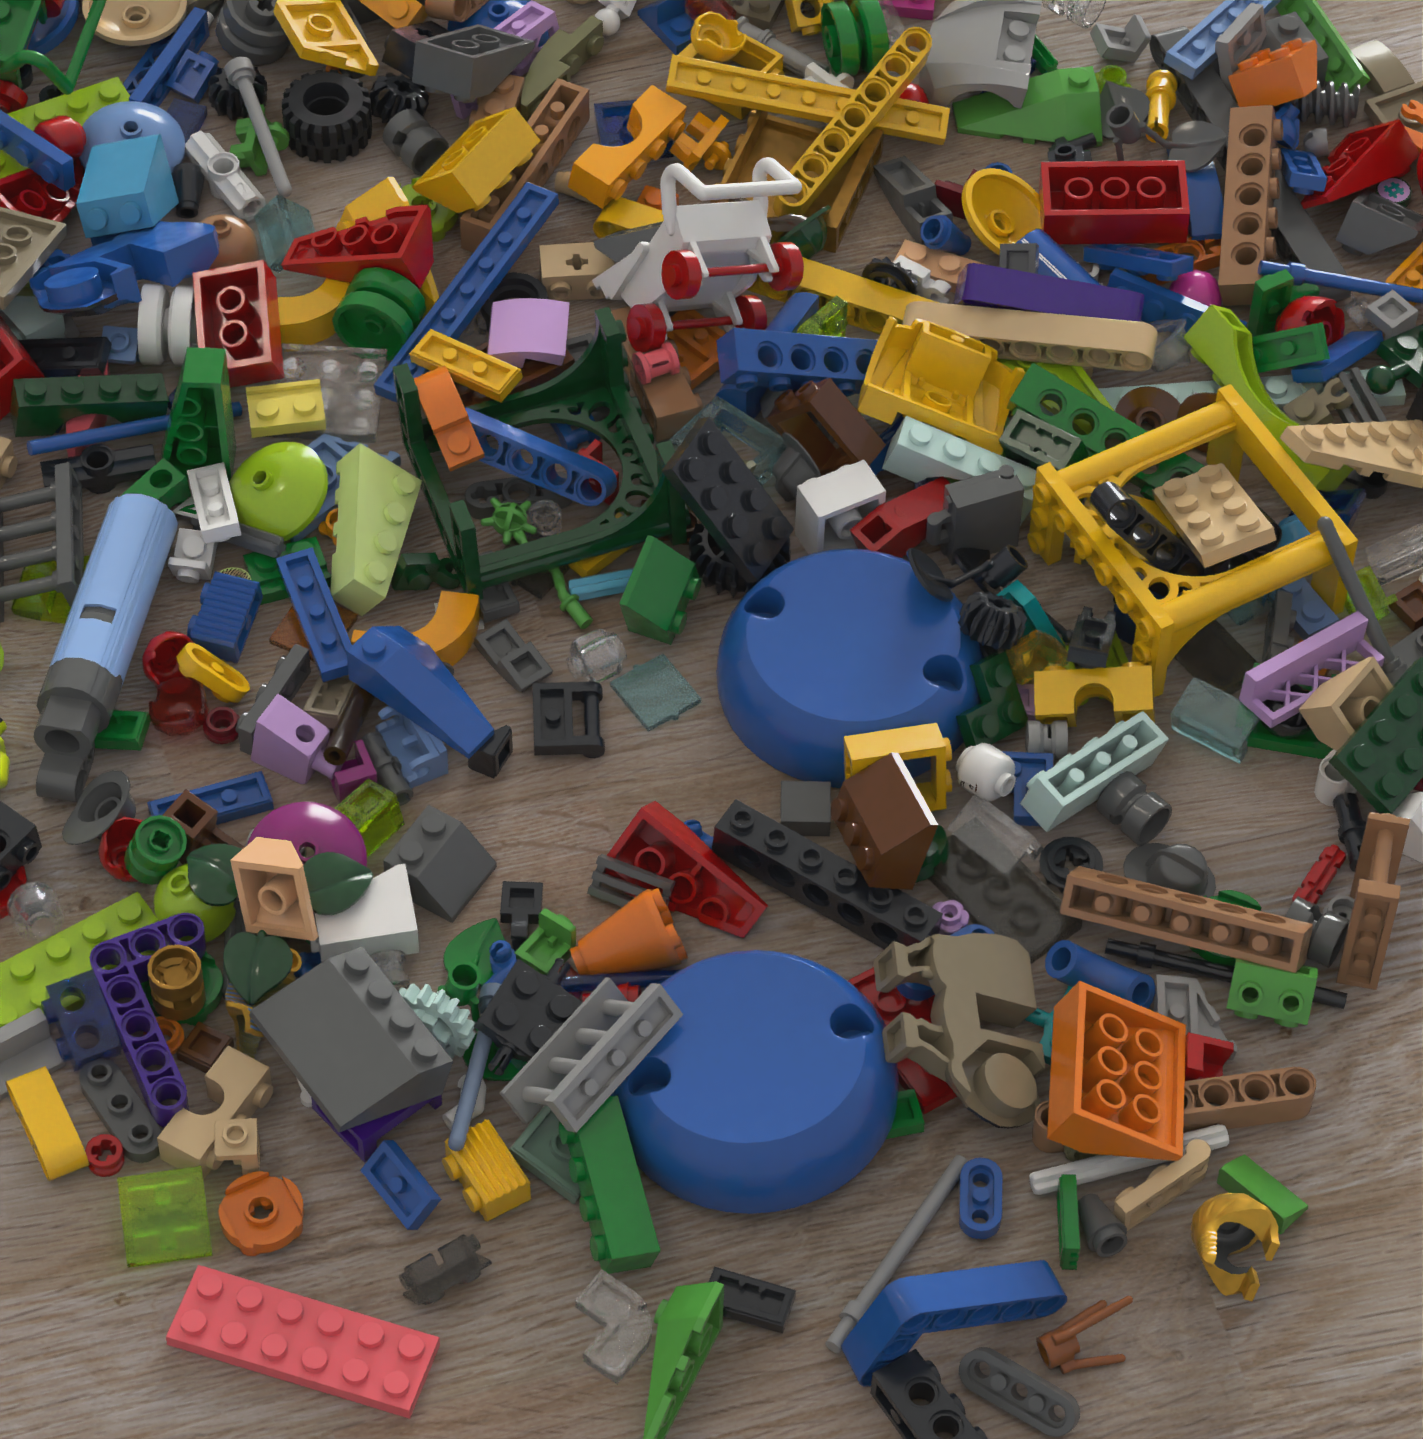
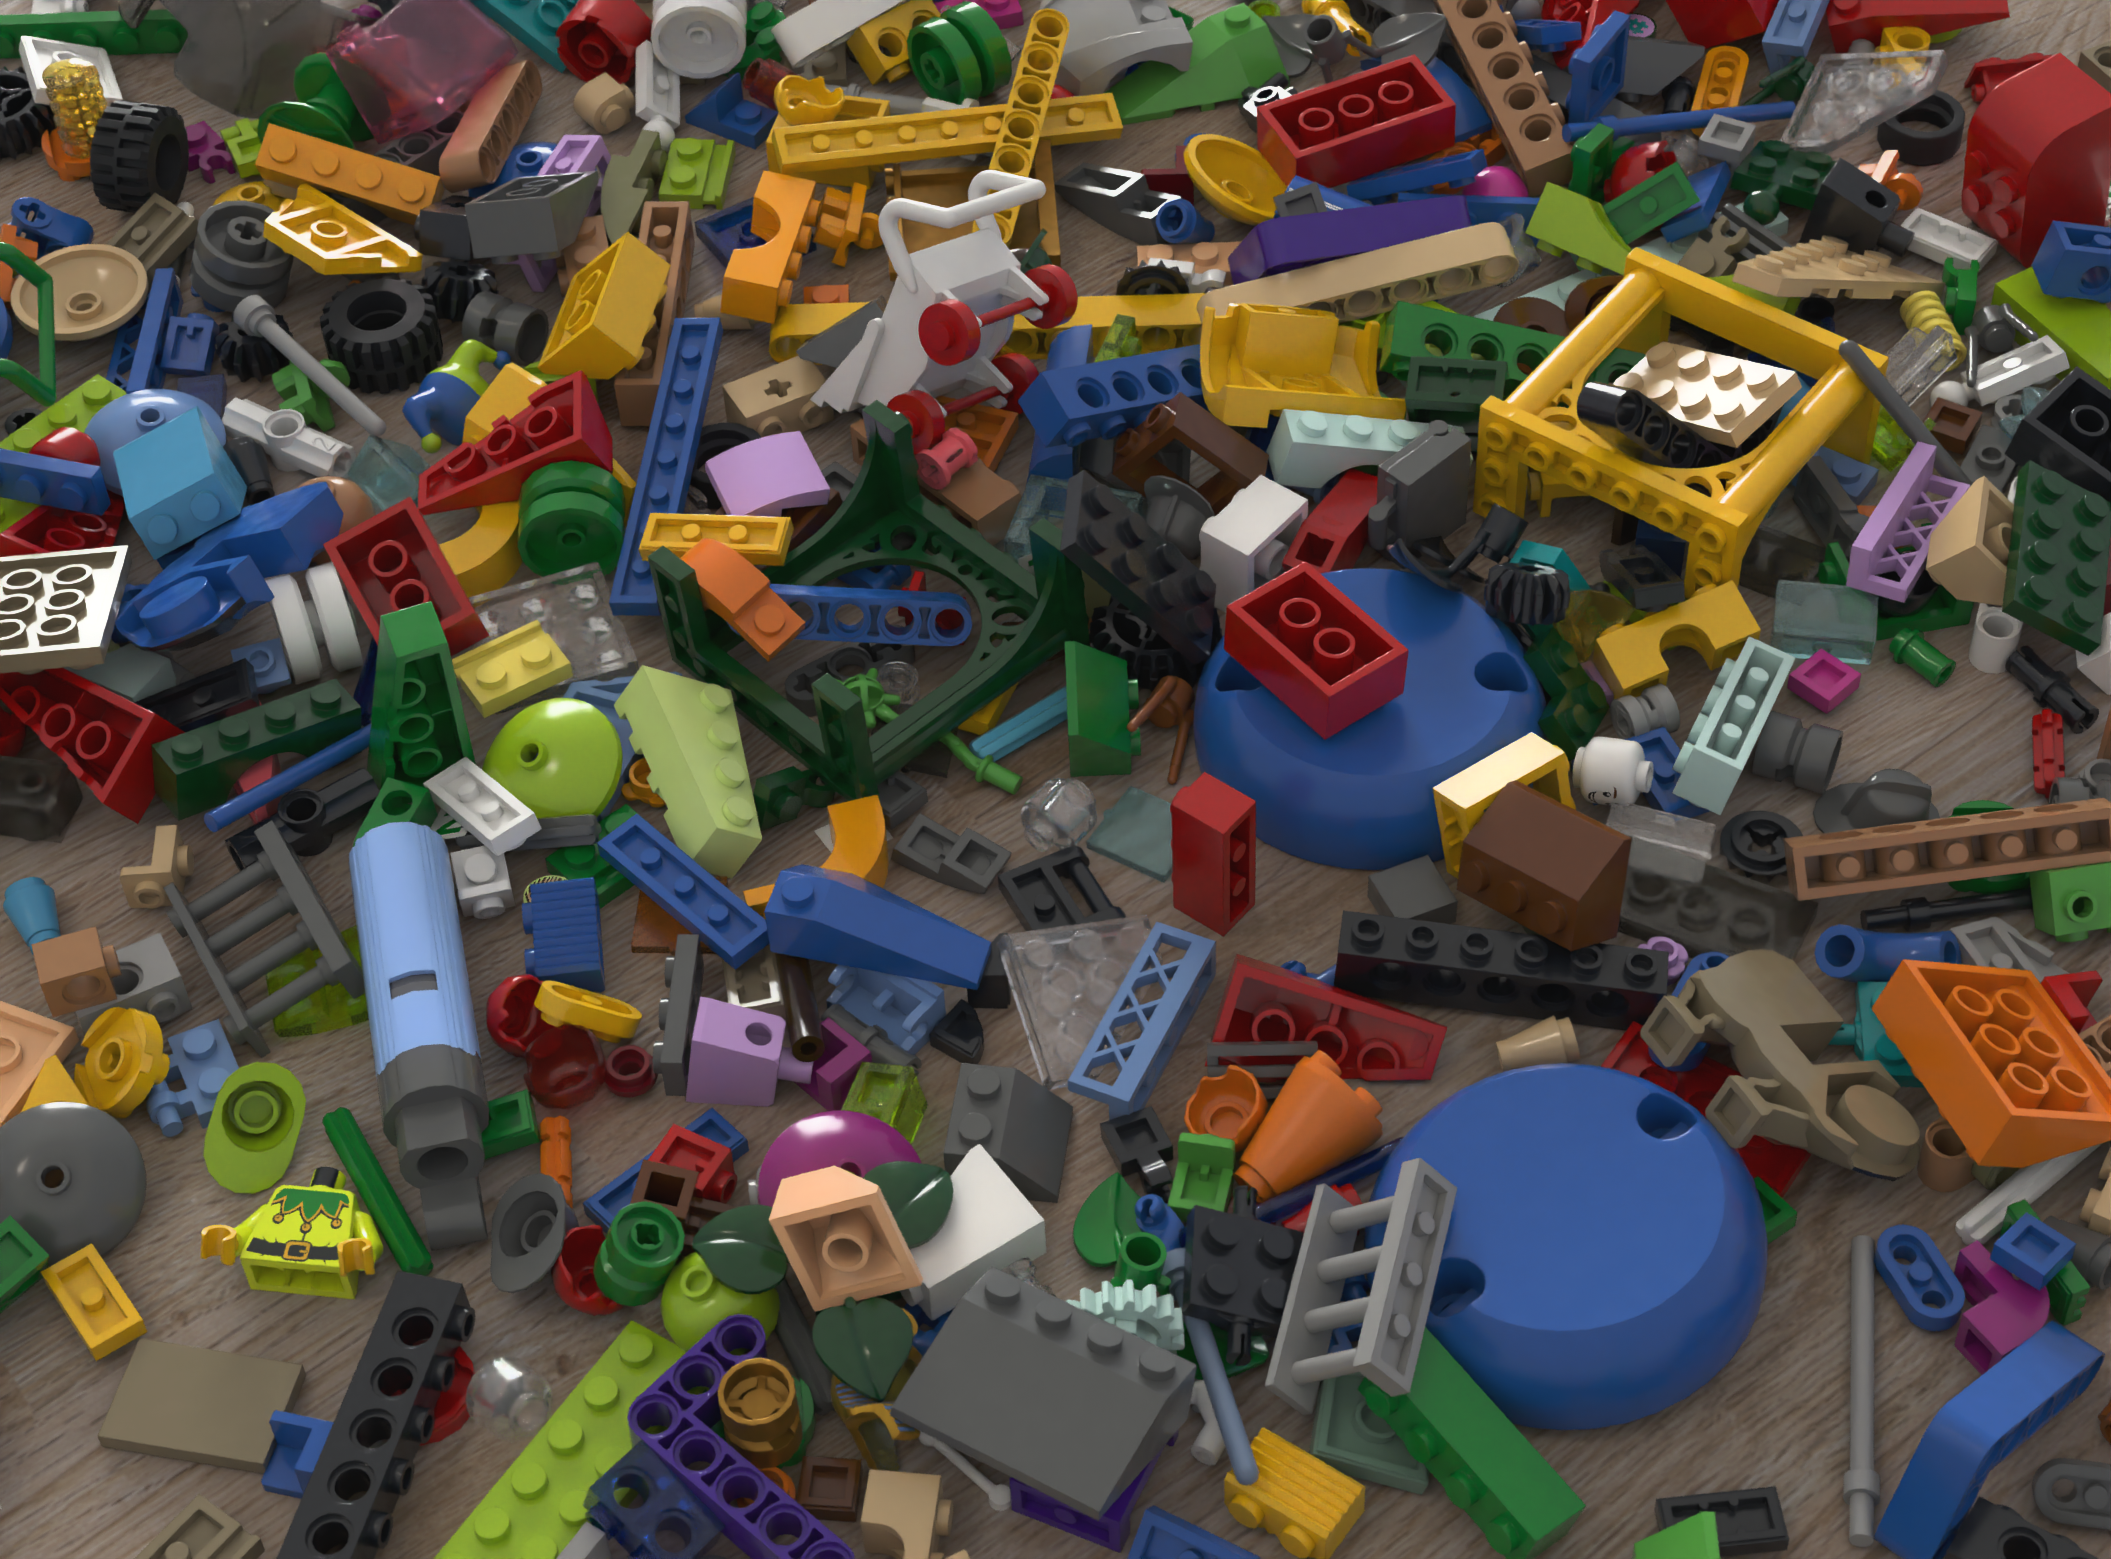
camera: 20 degrees left, 5 degrees down
none -> green axle [322,1107,434,1276]
none -> blue piece [402,339,511,454]
none -> orange axle [540,1115,573,1209]
none -> red bracket [648,1124,737,1204]
none -> lime plate [658,138,736,210]
none -> black tile [929,999,984,1064]
none -> clear plate [997,914,1163,1090]
none -> medium blue fence [1068,922,1216,1120]
none -> dark orange plant [1127,676,1195,785]
none -> red brick [1170,772,1256,937]
none -> orange hair [1184,1065,1268,1153]
none -> red brick [1224,561,1409,740]
none -> tan cone [1495,1015,1580,1072]
none -> blue plate [1565,10,1631,124]
none -> black pin [1661,76,1696,131]
none -> dark pink plate [1787,648,1861,714]
none -> green pin [1889,627,1956,687]
none -> magenta brick [1954,1240,2050,1375]
none -> blue plate [1990,1212,2076,1291]

